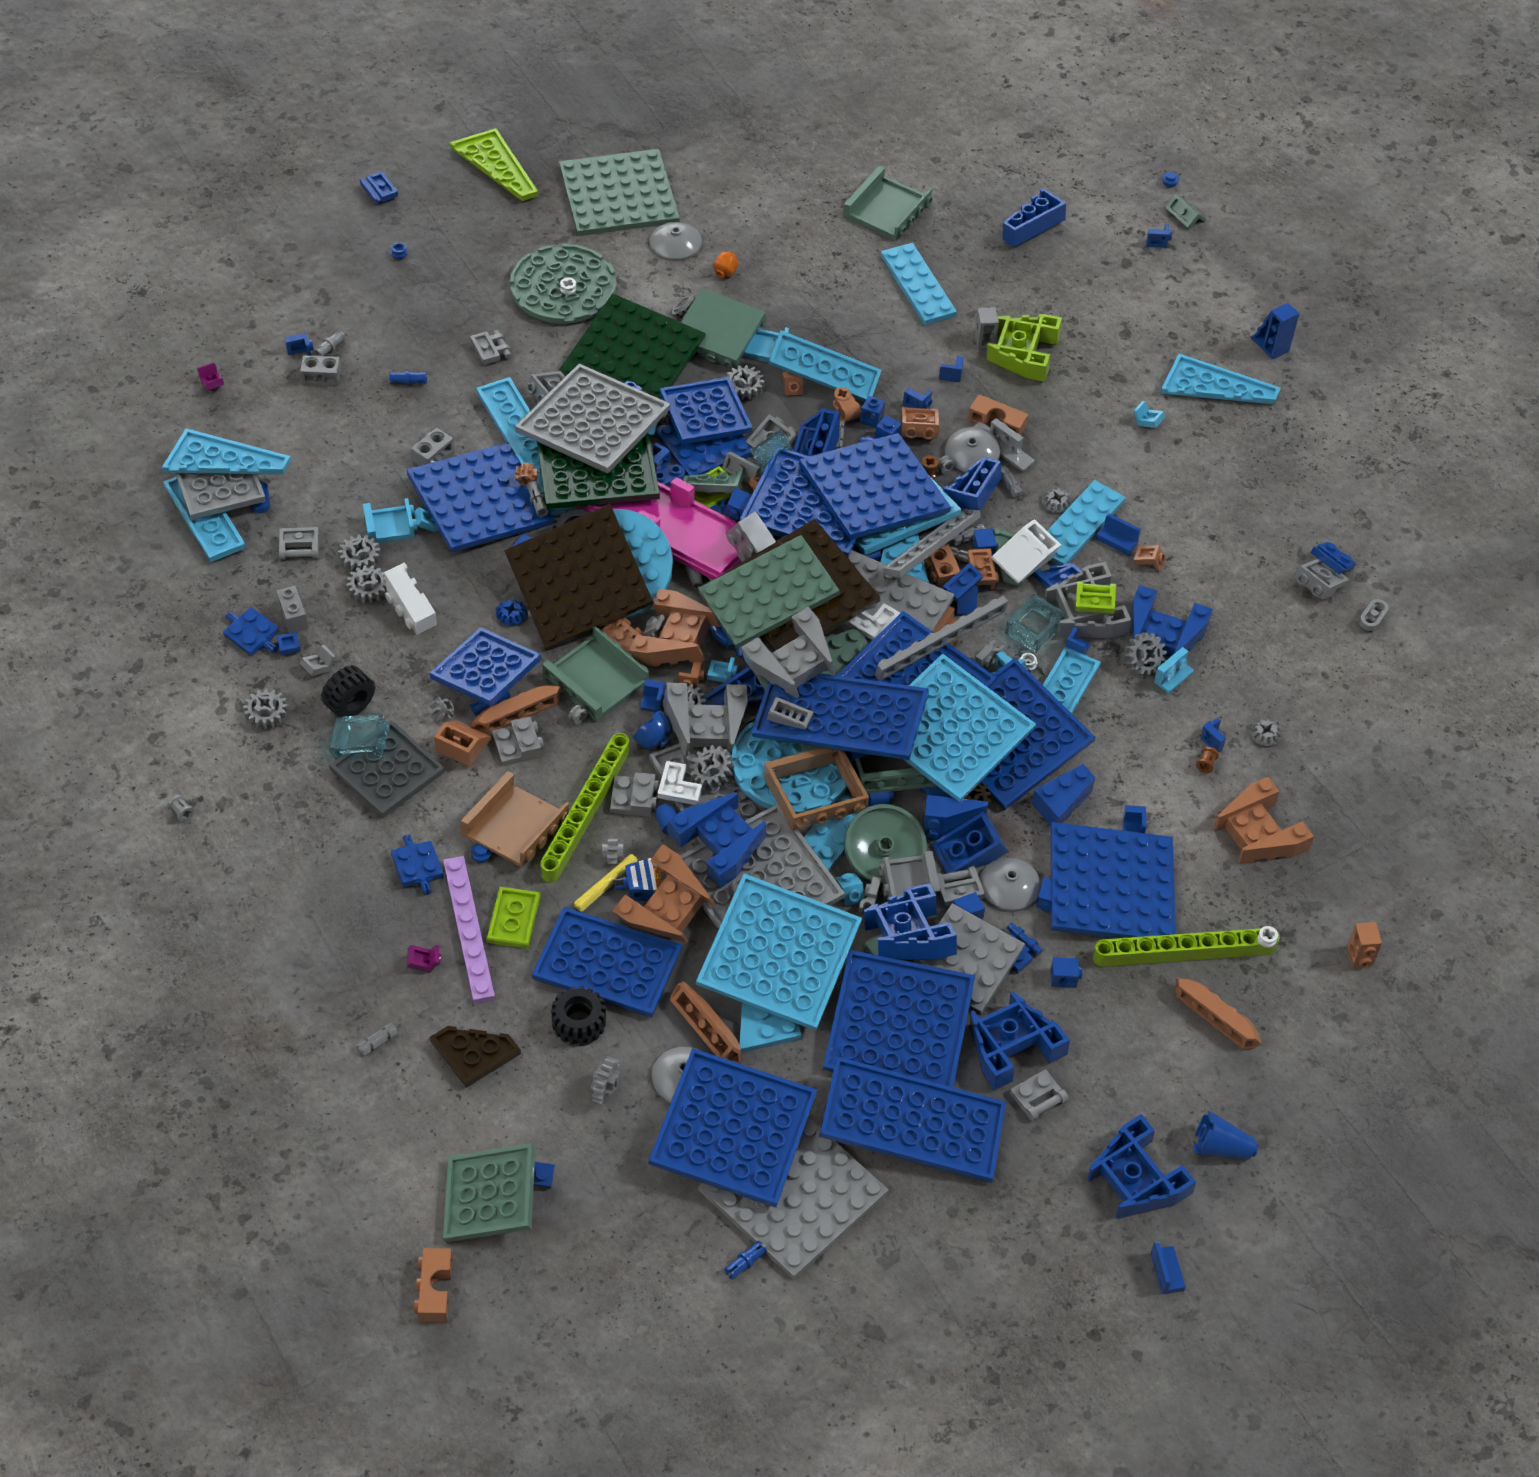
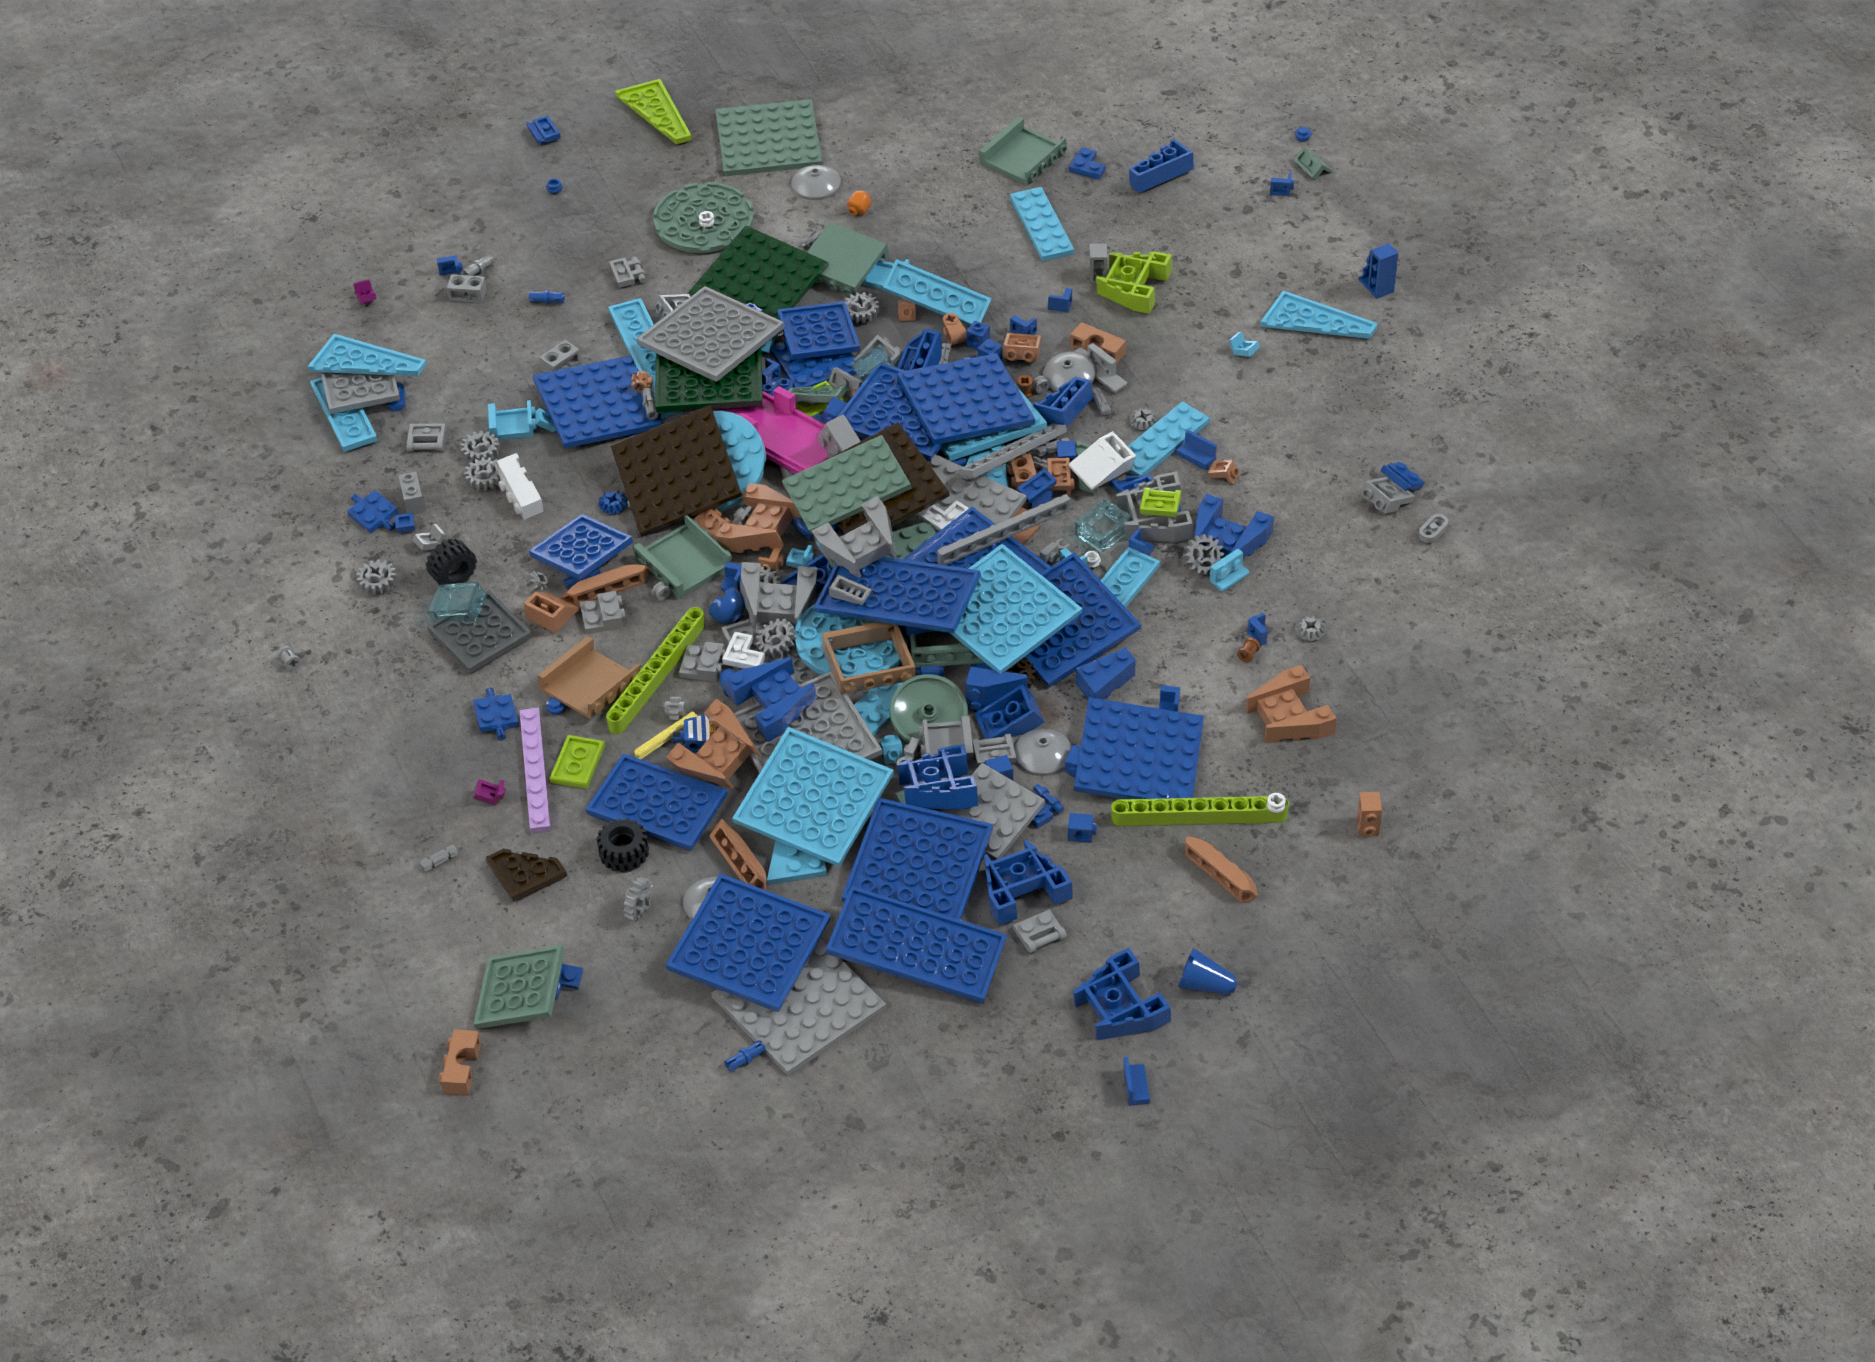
camera: 10 degrees right, 5 degrees down
none -> blue plate [1069,147,1106,180]

